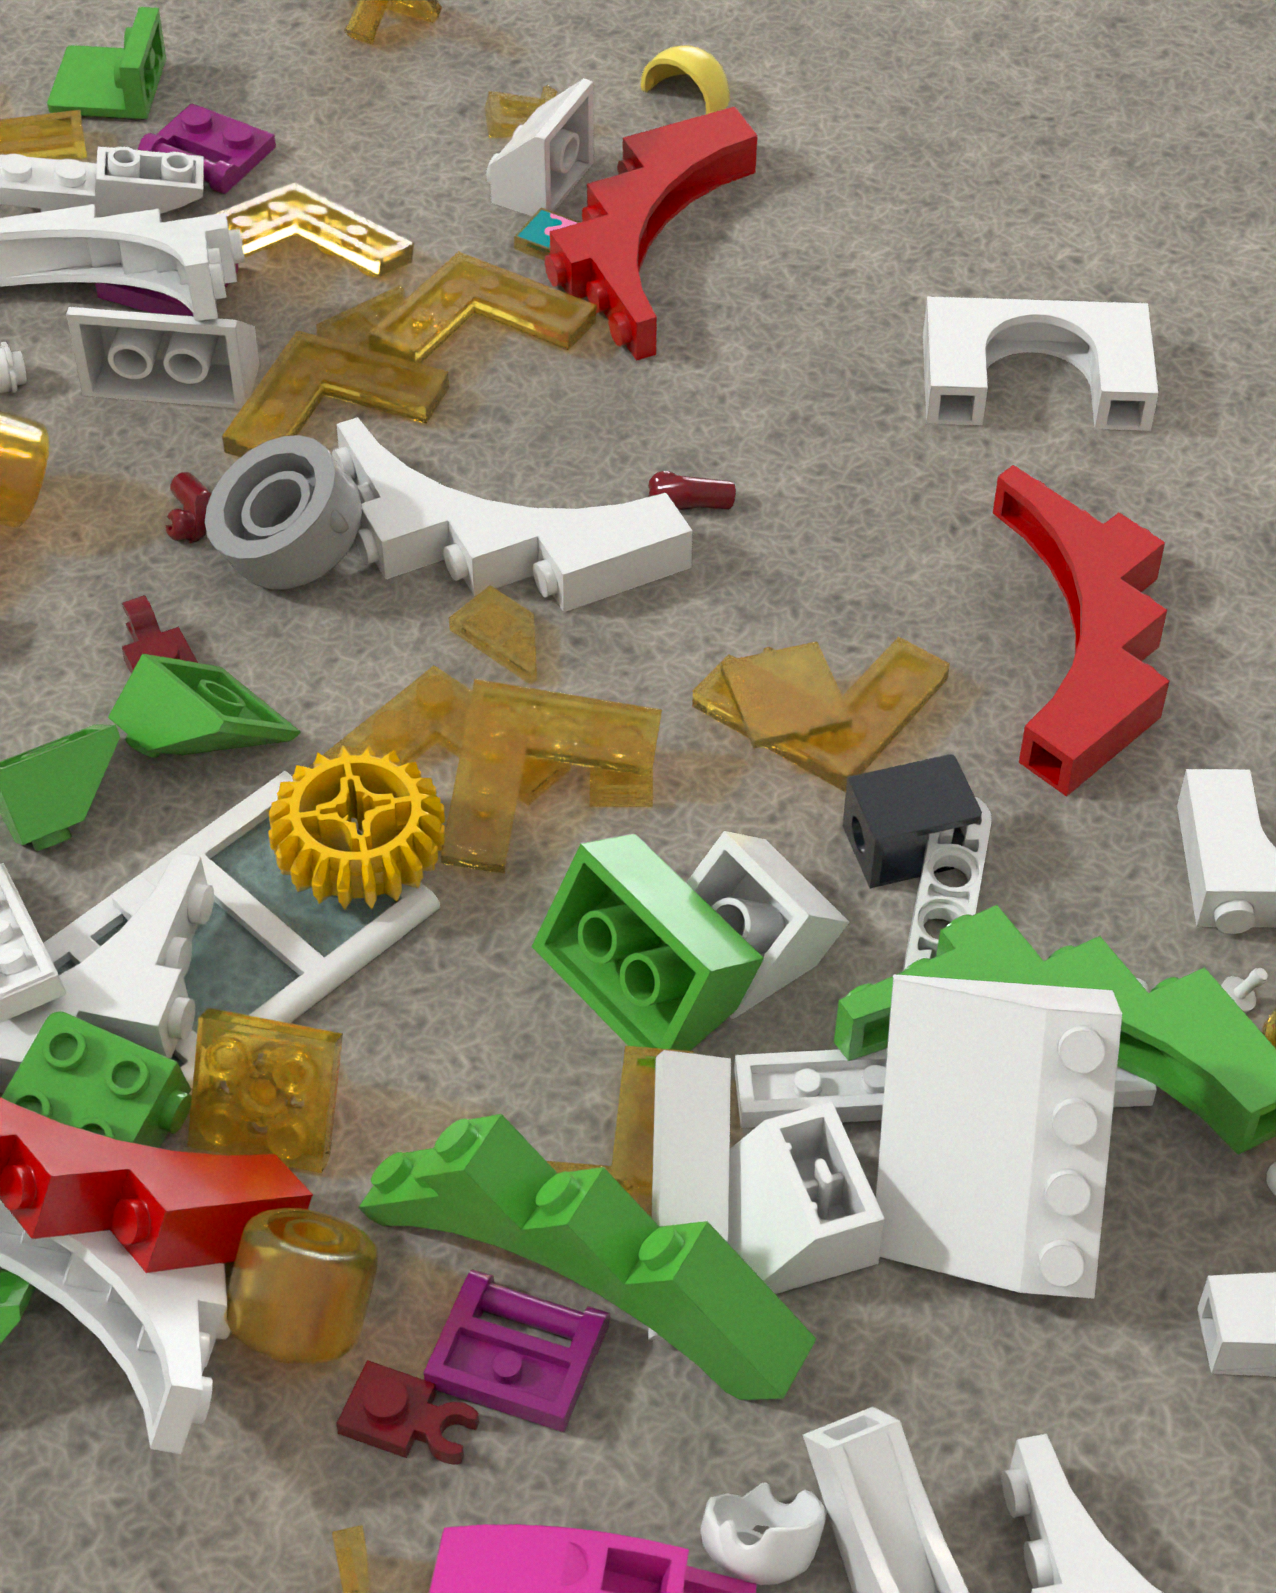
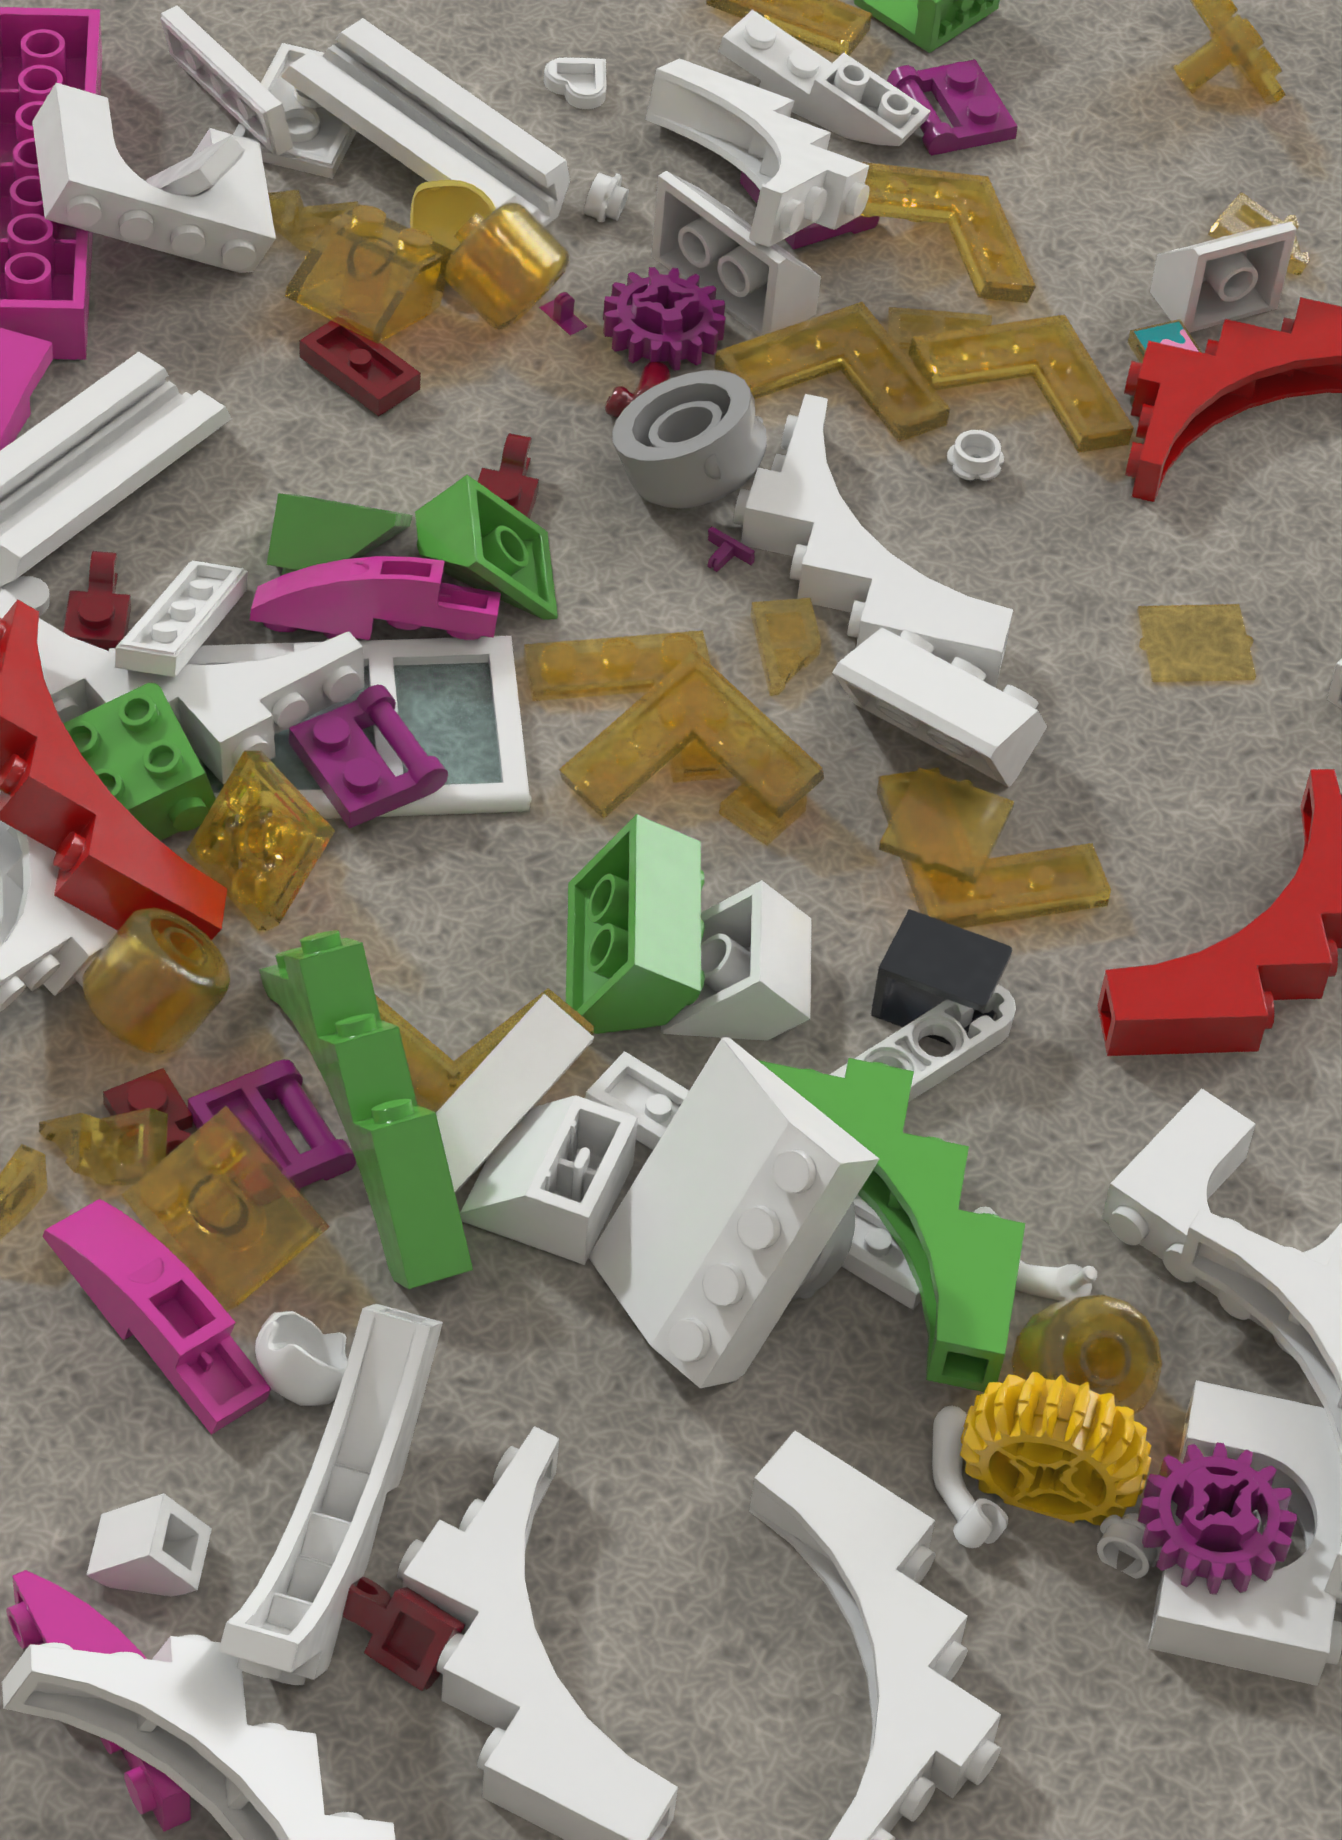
camera: 35 degrees right, 0 degrees up
yellow gear [268,745,445,910] -> none
dark red arm [648,471,736,510] -> none
none -> clear yellow slope [39,1108,168,1186]
none -> clear yellow slope [122,1106,330,1311]
none -> dark pink slope [249,556,501,640]
none -> magenta plate [289,684,448,829]
none -> magenta piece [539,292,588,336]
none -> magenta gear [603,267,726,371]
none -> magenta piece [707,526,755,572]
none -> white slope [832,627,1047,787]
none -> white plate [947,430,1004,481]
none -> clear yellow piece [1137,604,1256,682]

